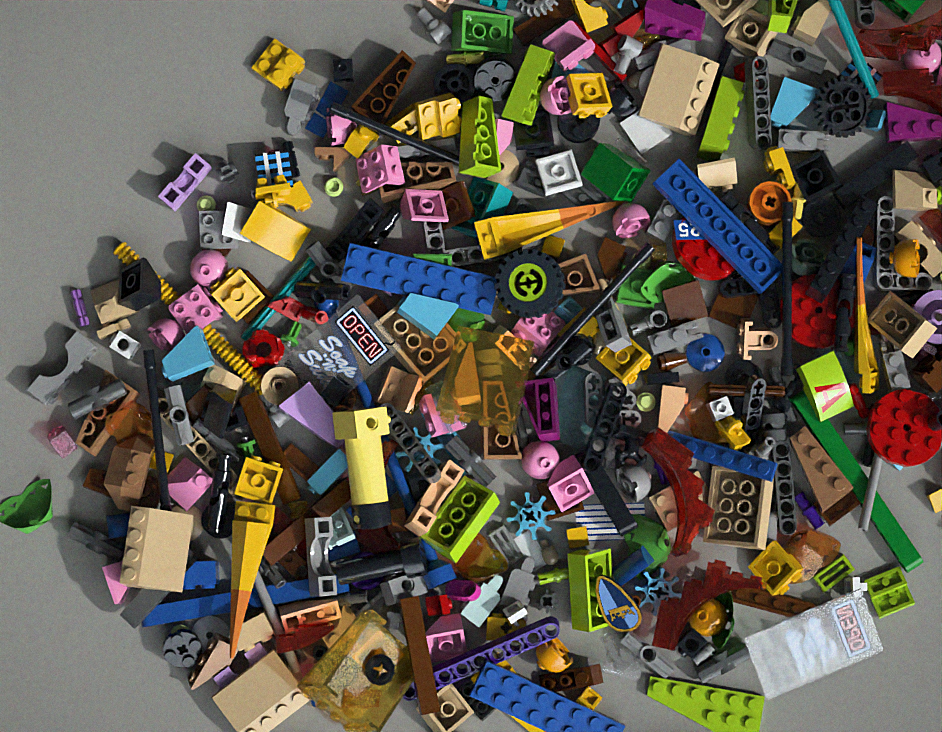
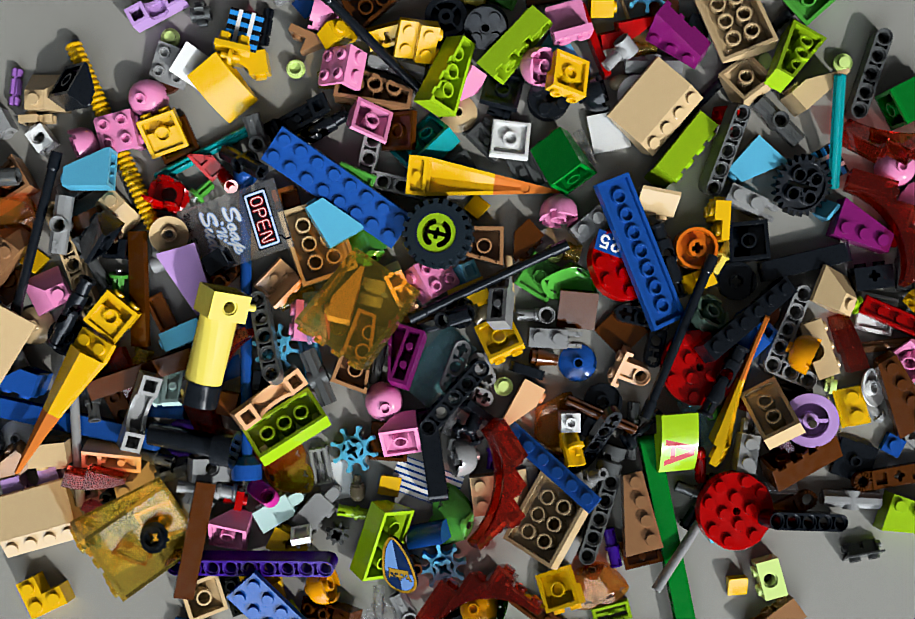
camera: 25 degrees right, 5 degrees up
none -> light grey pin [176,480,238,502]

